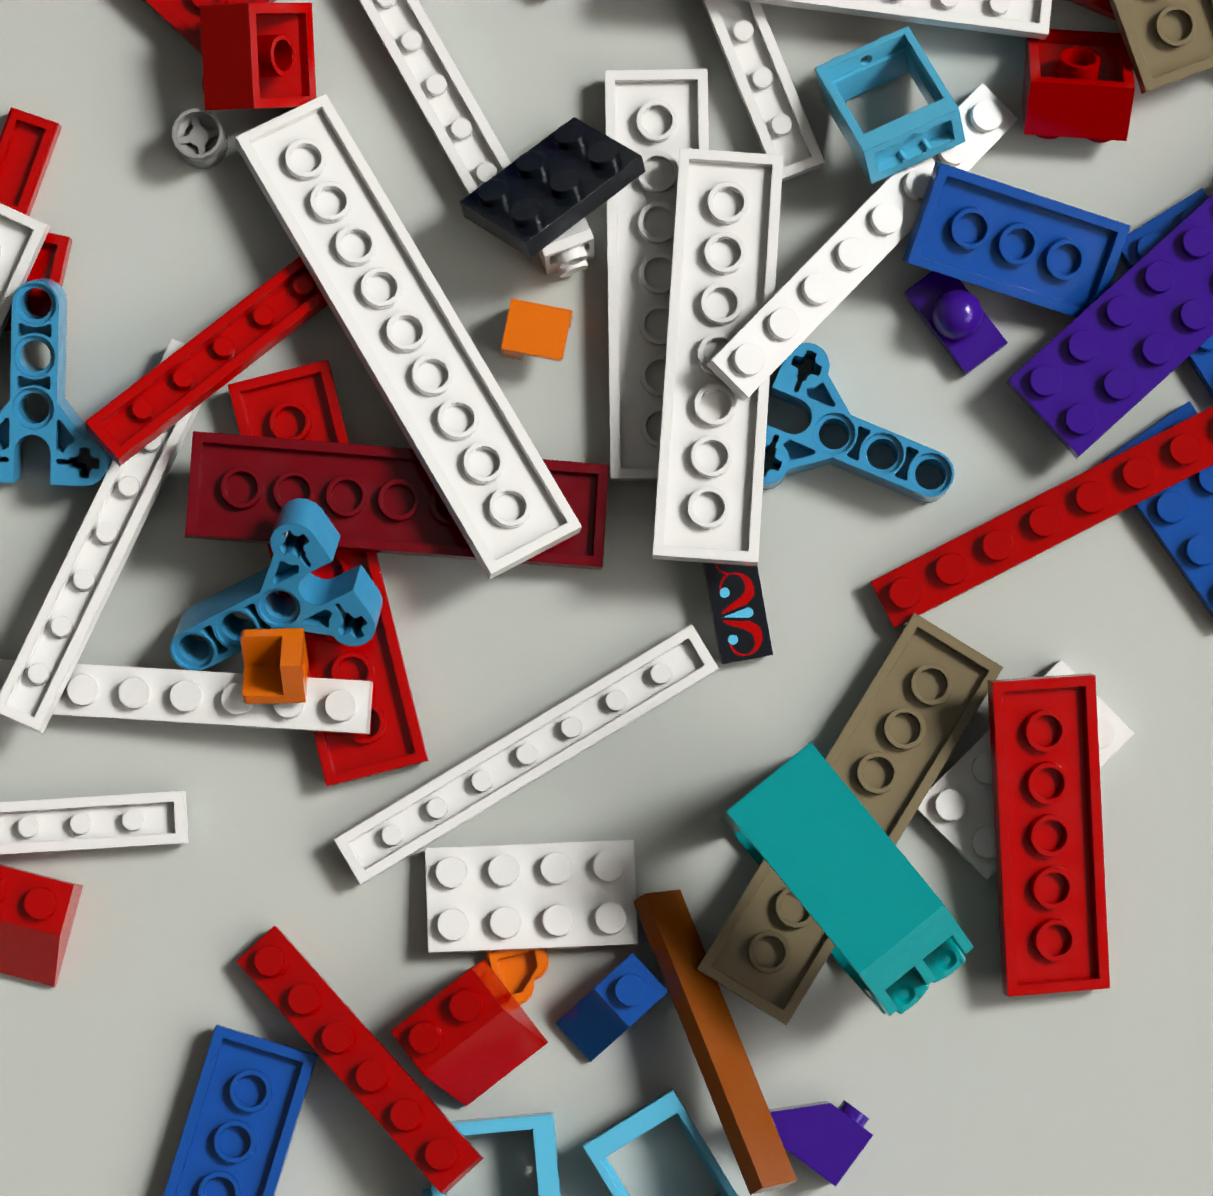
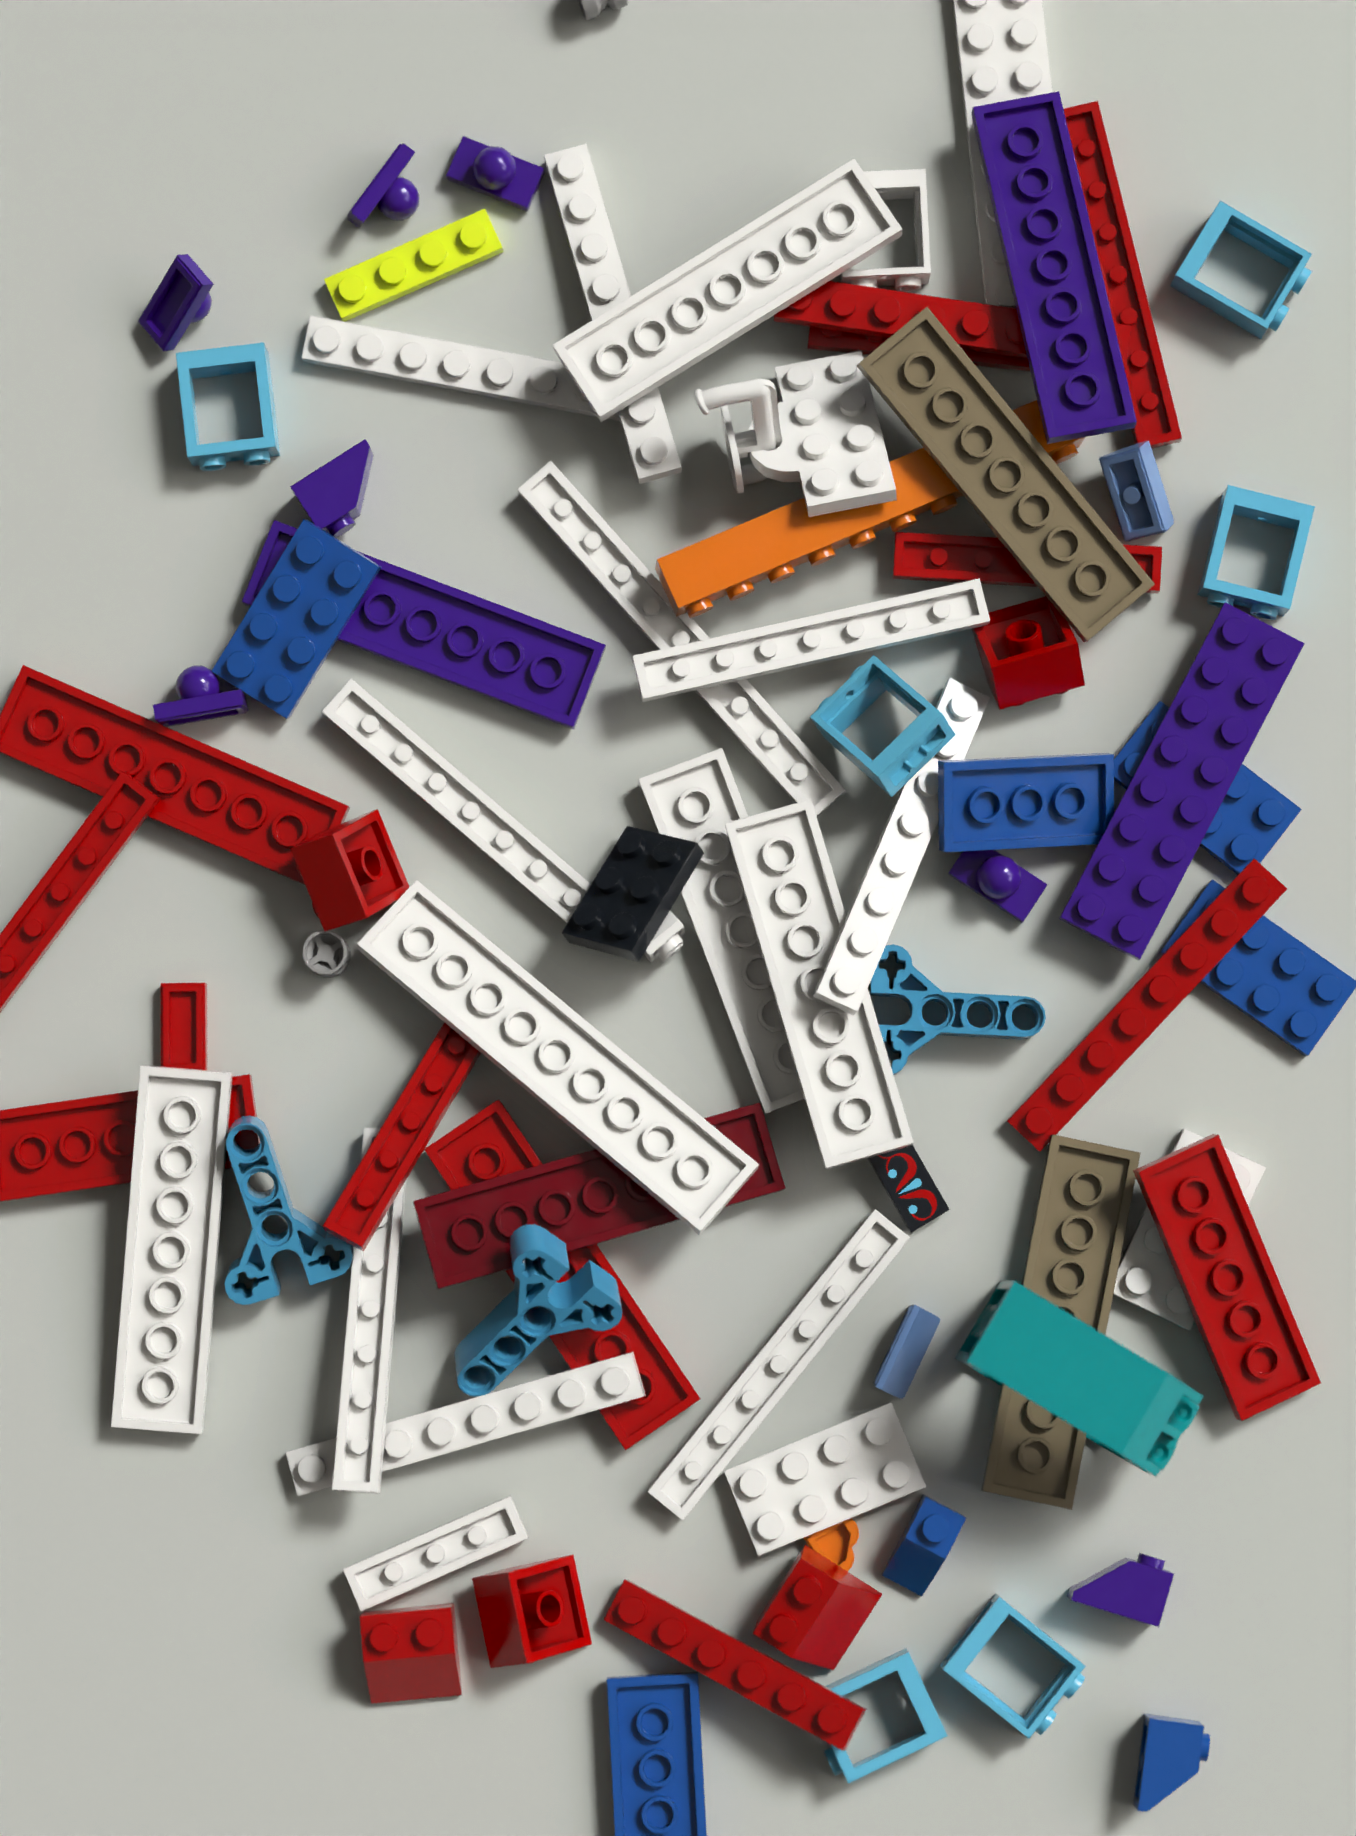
camera: 20 degrees left, 0 degrees up
orange panel [240,628,309,704] -> none
orange panel [501,298,573,361] -> none
dark orange tile [633,889,797,1195] -> none
none -> red slope [472,1555,592,1668]
none -> medium blue slope [873,1304,940,1398]

